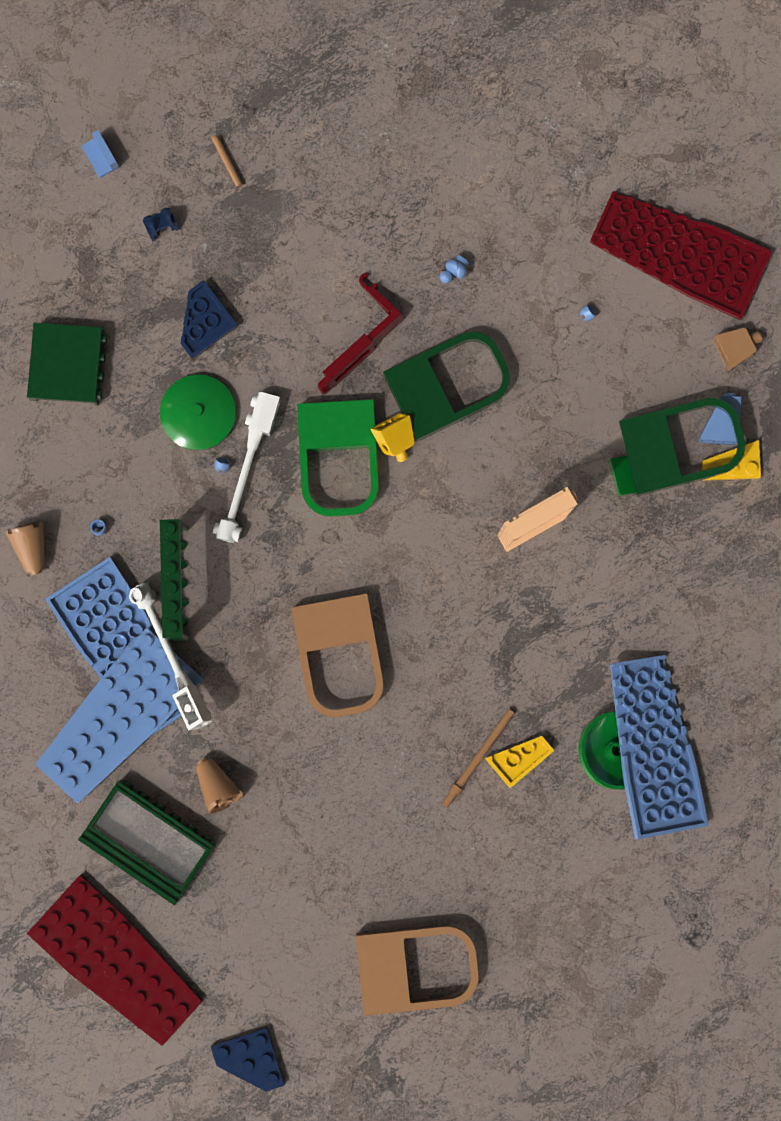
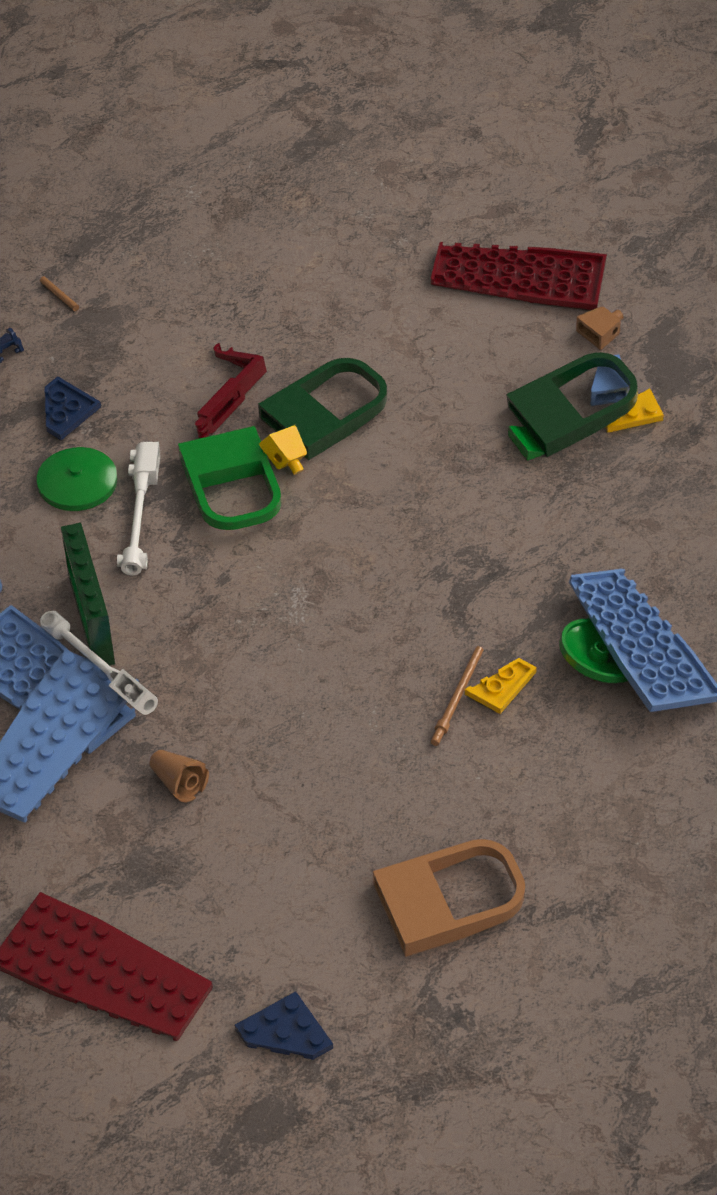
camera: 15 degrees left, 35 degrees down
window [78,779,216,906] -> none
medium blue hinge [214,457,231,473] -> none
medium nougat window [291,594,383,717] -> none
medium blue animal [439,255,469,283] -> none
light nougat window [498,487,578,552] -> none
medium blue hinge [580,304,597,321] -> none

